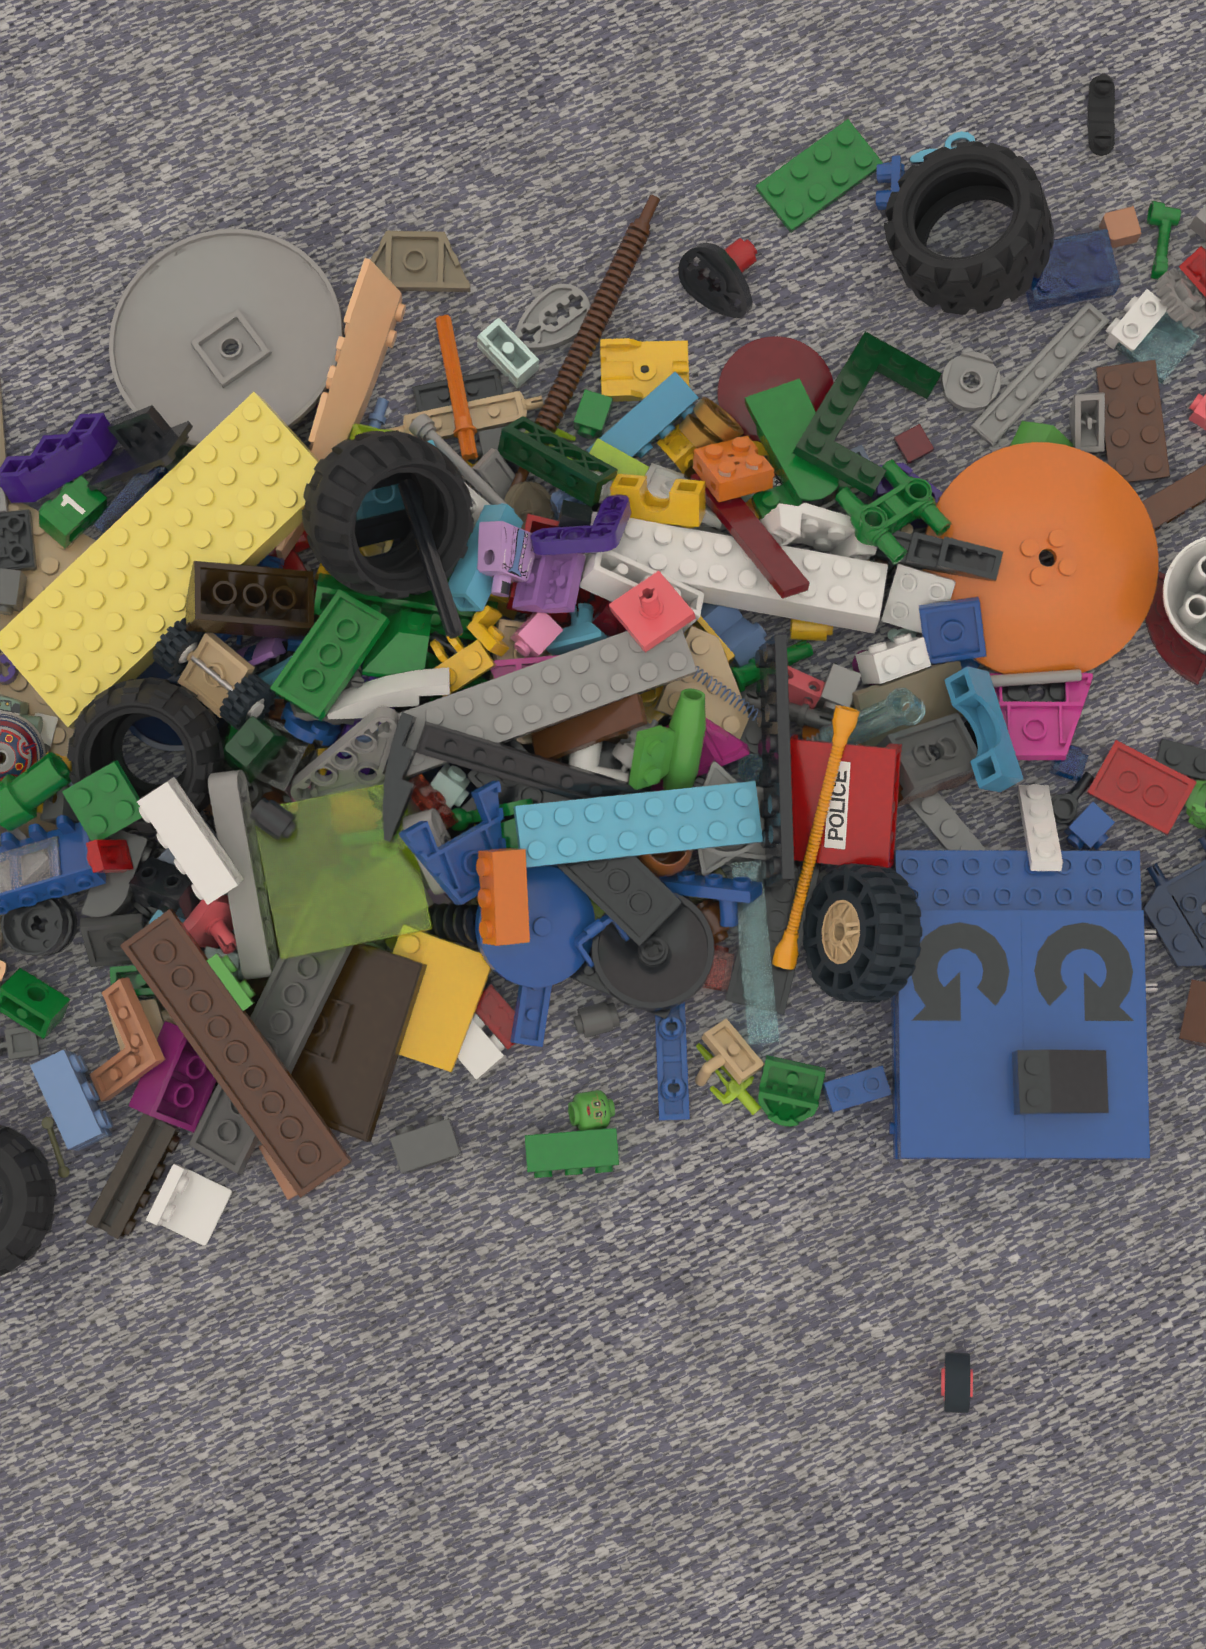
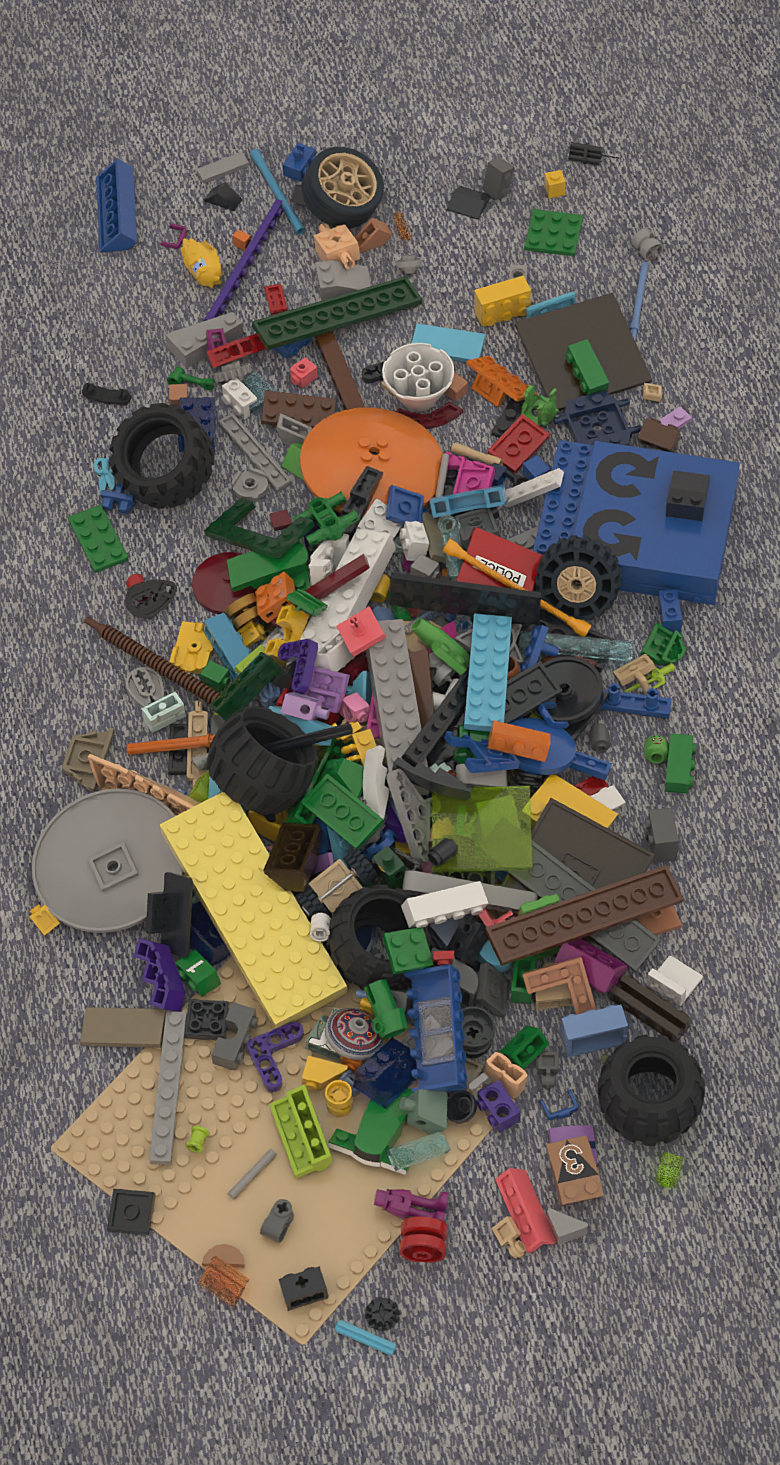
camera: 75 degrees left, 25 degrees down
none -> yellow bracket [29,904,60,935]
none -> green piece [286,589,328,617]
none -> white wheel [310,913,331,942]
none -> tan piece [451,442,503,469]

